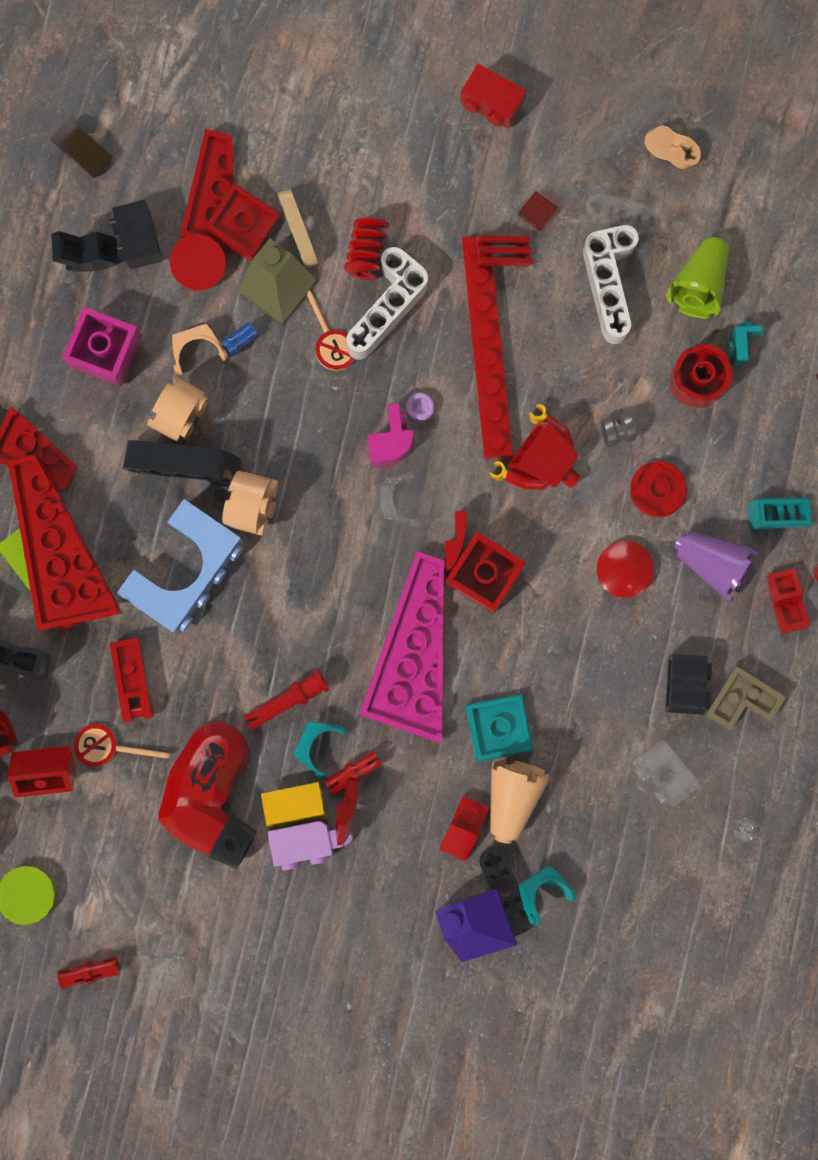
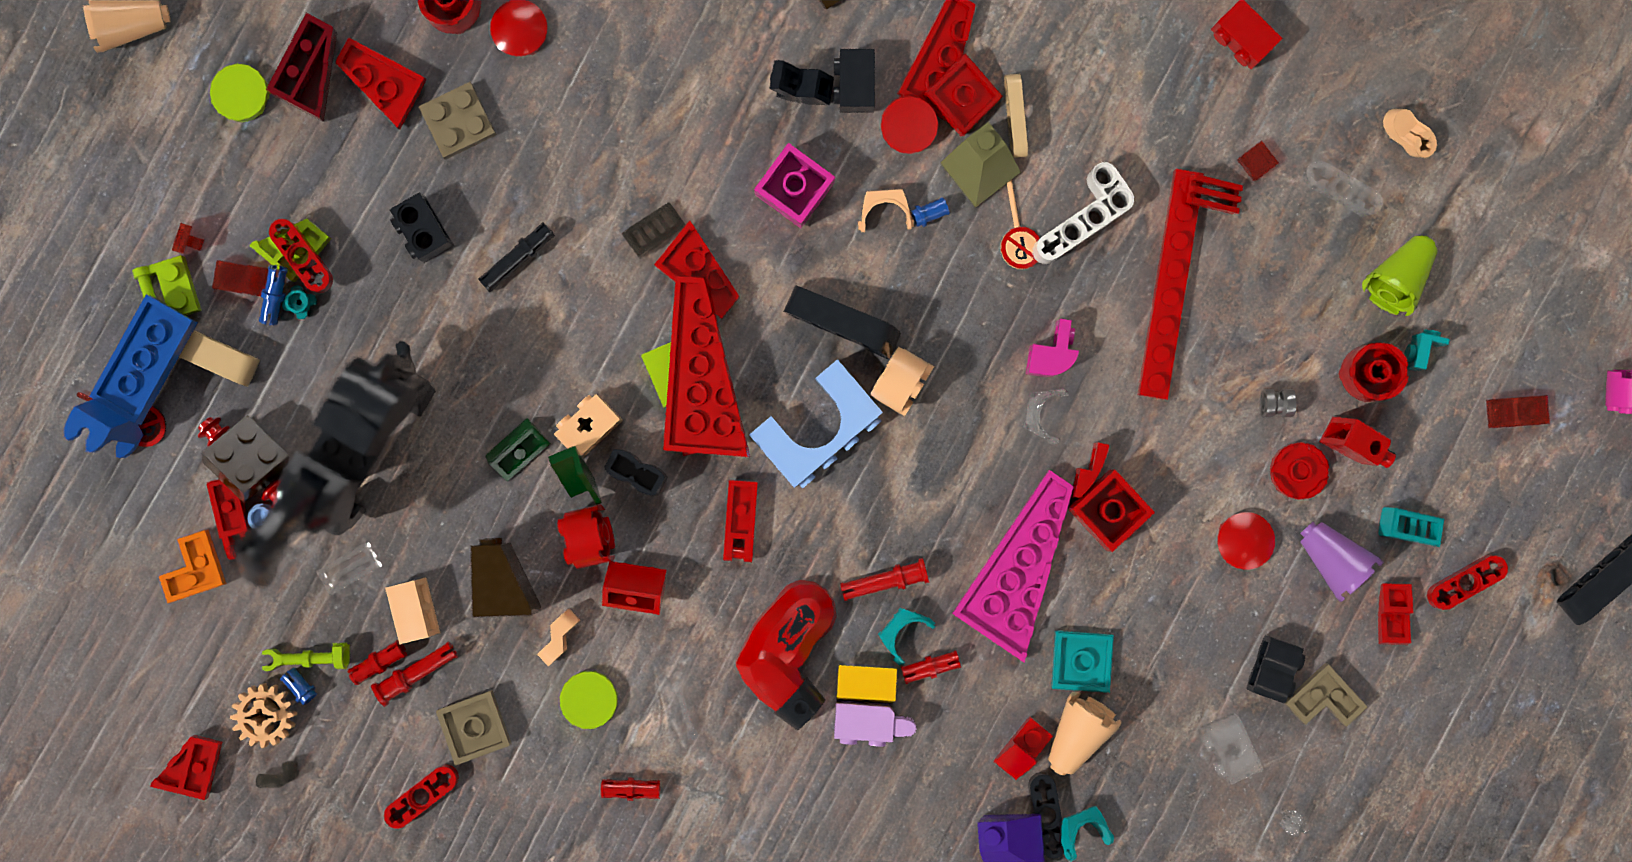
camera: 10 degrees right, 5 degrees up
piece [74,724,170,767] -> none
light nougat brick [147,376,209,443] -> none
red slope [335,780,359,845] -> none
red piece [344,217,390,281] -> none
lavender tile [406,393,434,423] -> none
red torso [489,404,580,491] -> none
white beam [583,225,639,344] -> none
none -> red torso [1319,417,1396,468]

